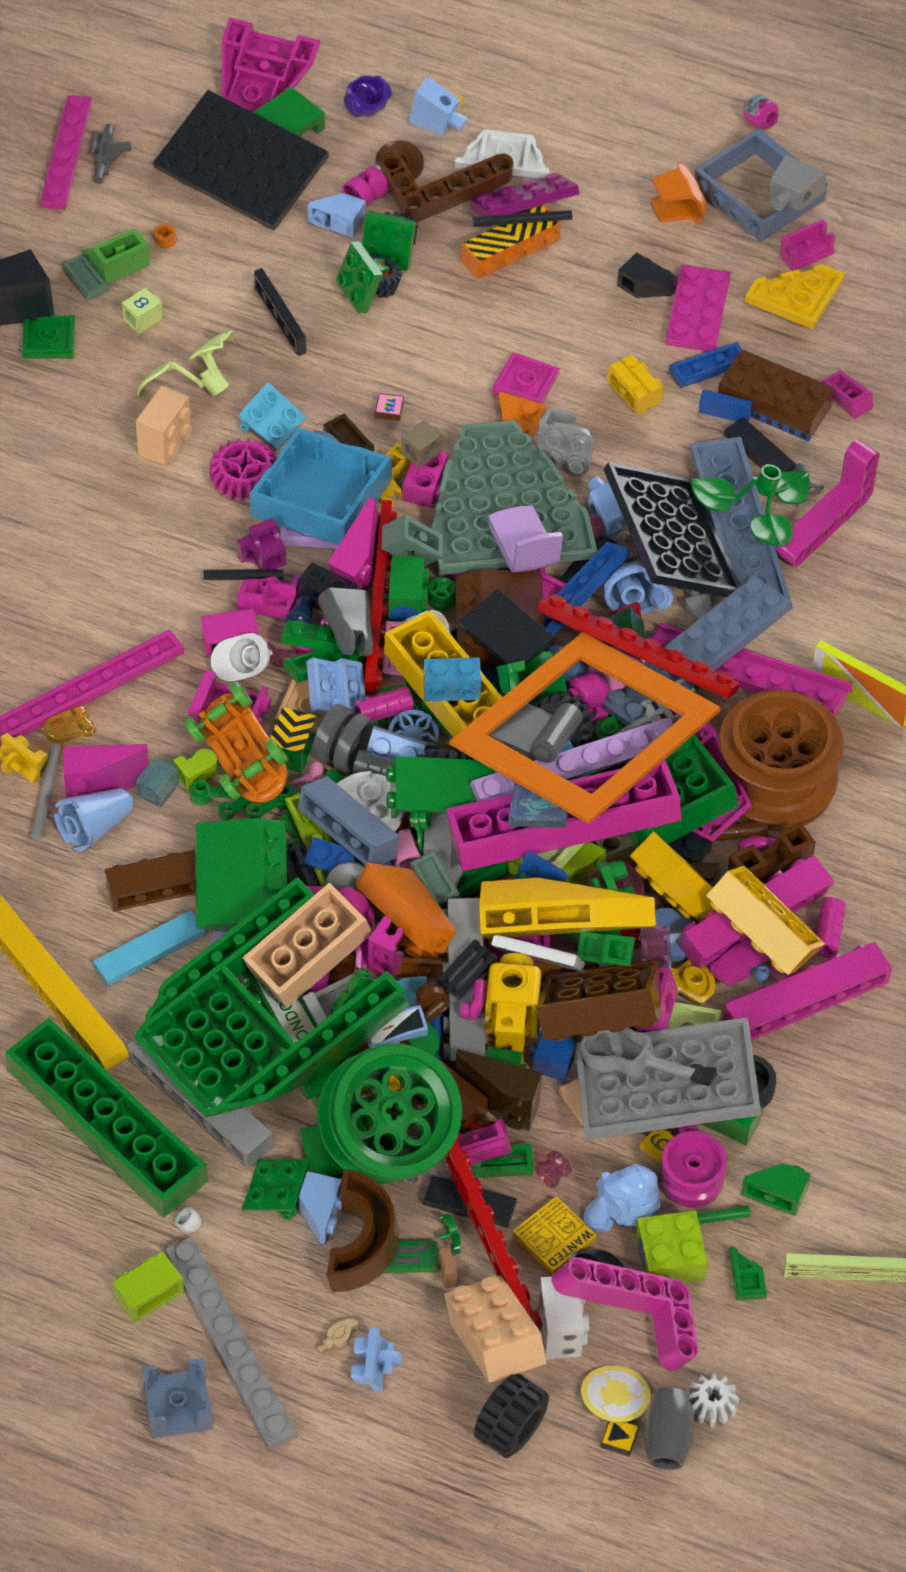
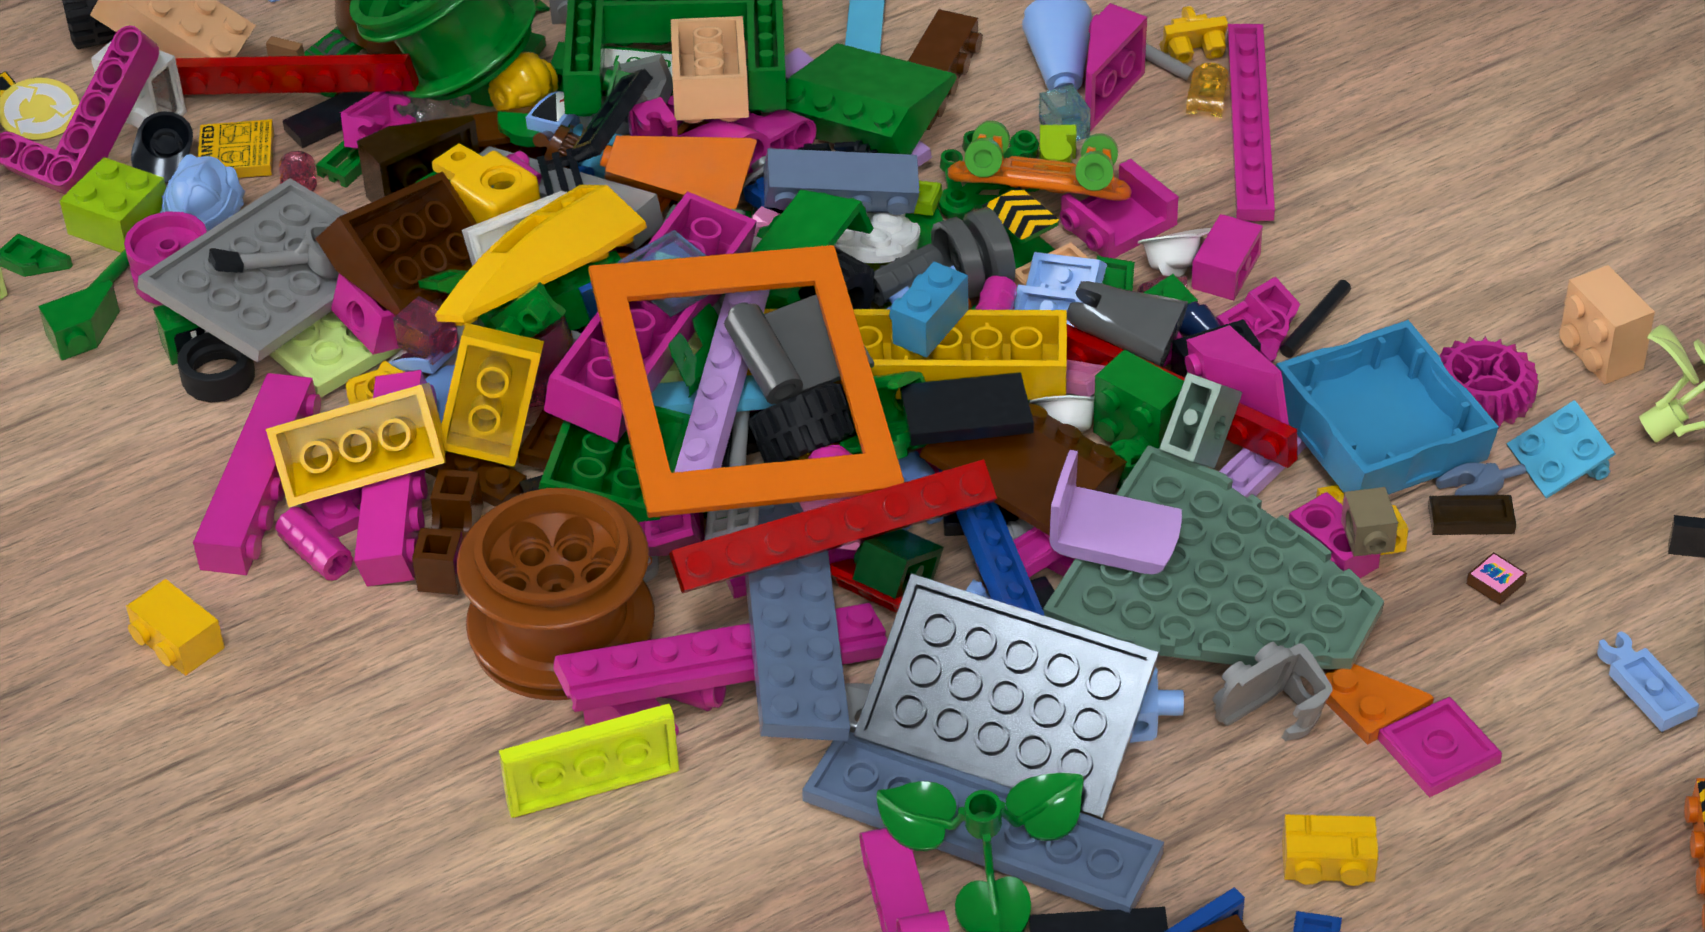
camera: 130 degrees right, 10 degrees down
magenta brick [237,518,287,570] -> none
none -> black tile [570,69,653,163]
none -> light blue plate [1597,631,1699,732]

